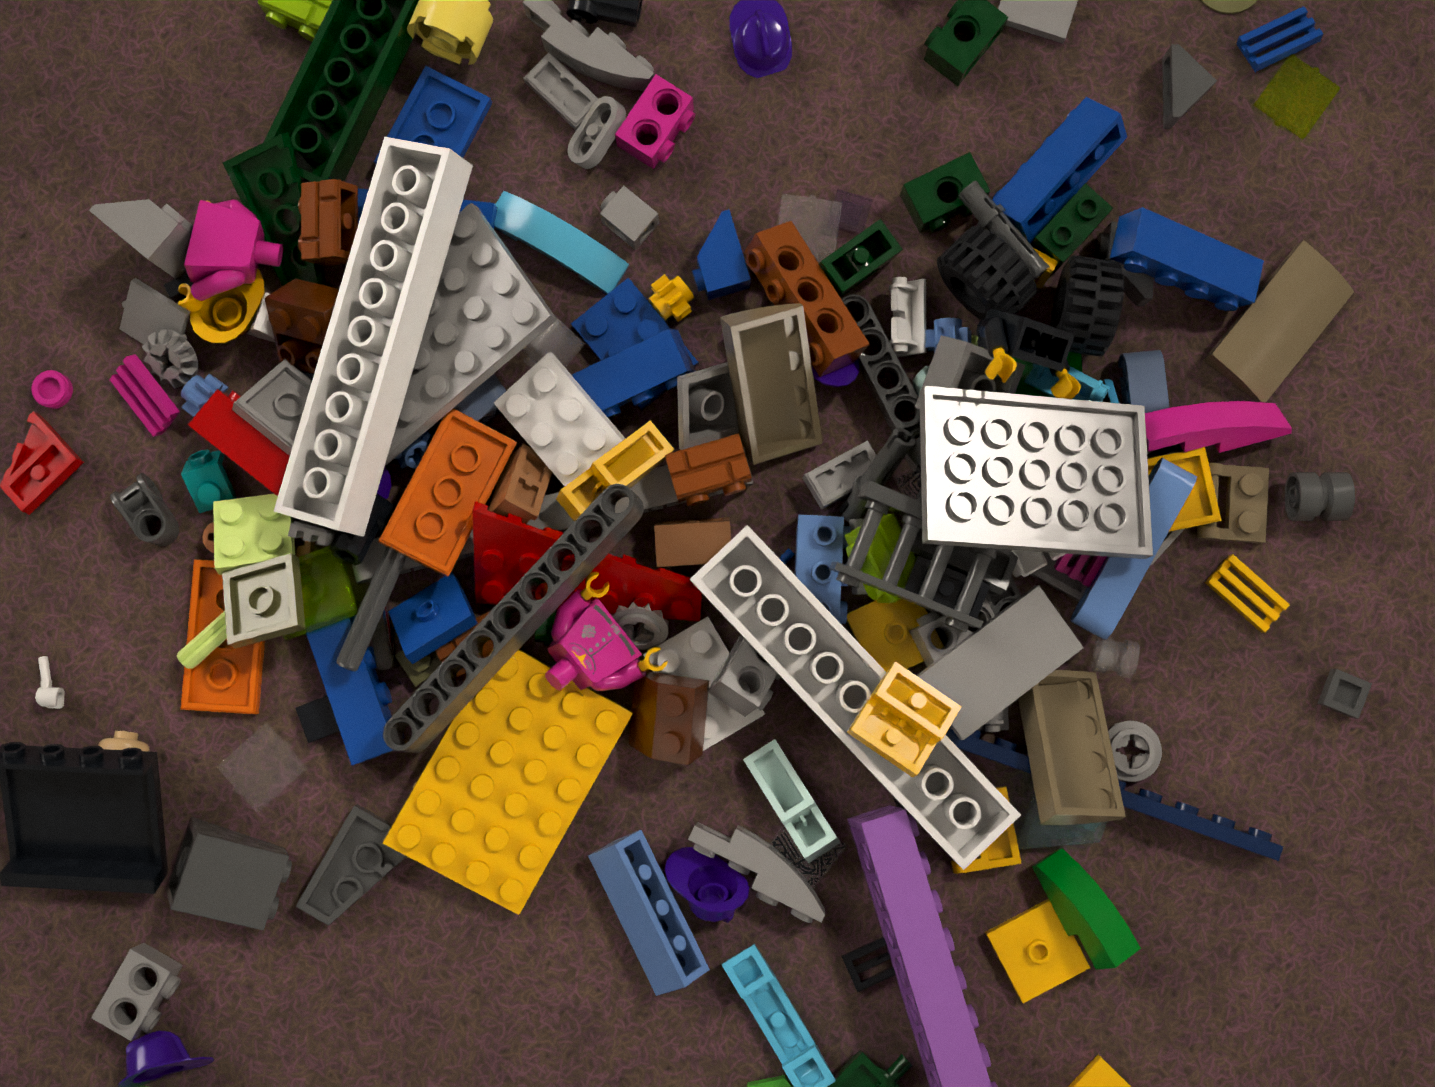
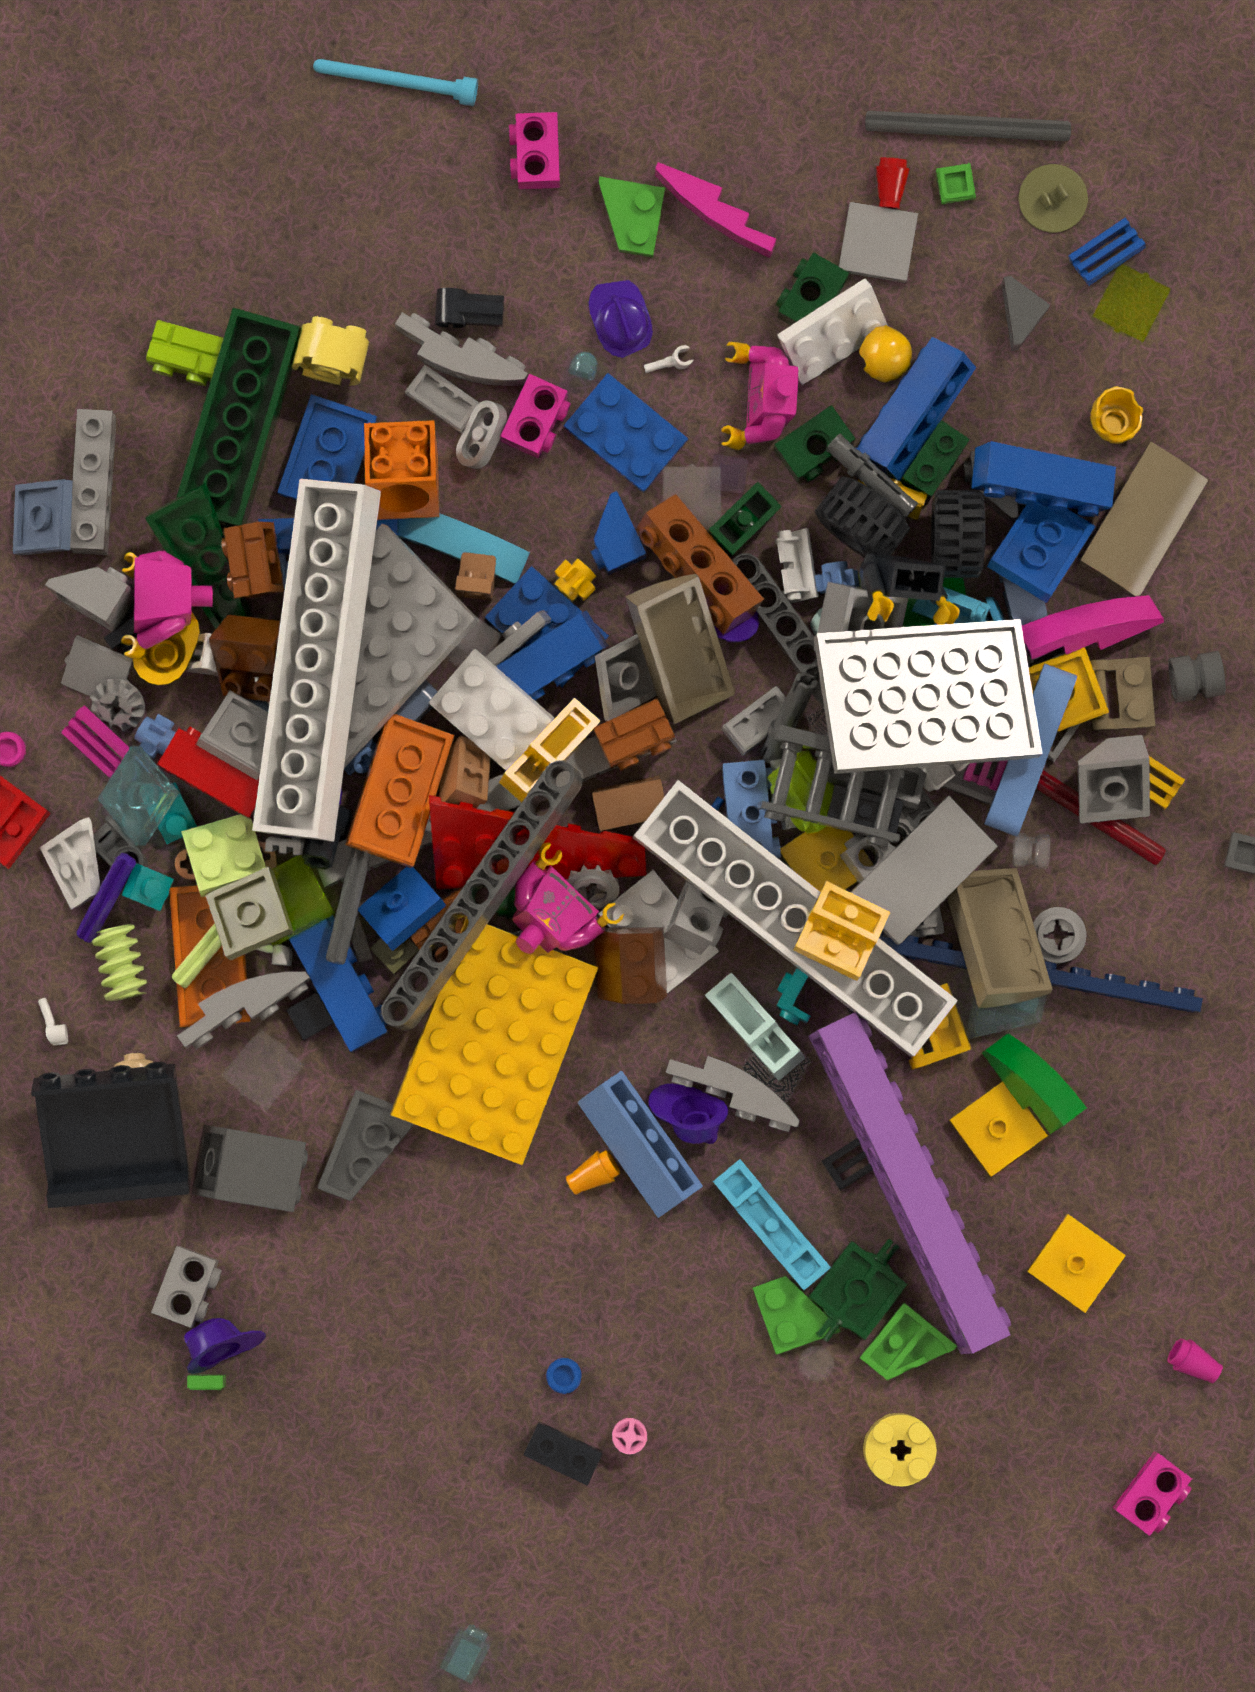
camera: 15 degrees left, 0 degrees up
light grey brick [600,185,659,250] -> none
none -> sand blue tile [13,479,73,555]
none -> white wing [40,817,101,909]
none -> light grey brick [70,409,117,555]
none -> dark purple axle [76,853,136,943]
none -> yellowish green piece [92,924,147,1001]
none -> clear light blue plate [98,746,180,846]
none -> teal bracket [122,863,174,911]
none -> light grey slope [177,972,311,1050]
none -> white hand [256,944,293,966]
none -> orange brick [364,420,440,520]
none -> medium nougat slope [455,552,496,601]
none -> light grey plate [485,610,551,666]
none -> blue plate [564,373,688,493]
none -> light orange cone [566,1149,621,1195]
none -> clear light blue hinge [568,352,598,380]
none -> white hand [644,345,693,373]
none -> dark pink torso [721,342,799,450]
none -> teal bracket [776,968,811,1025]
none -> white plate [777,278,888,385]
none -> yellow hair [859,325,912,383]
none -> blue plate [987,502,1096,603]
none -> dark red axle [1036,770,1166,865]
none -> light grey slope [1078,735,1150,823]
none -> yellow hair [1090,386,1143,444]

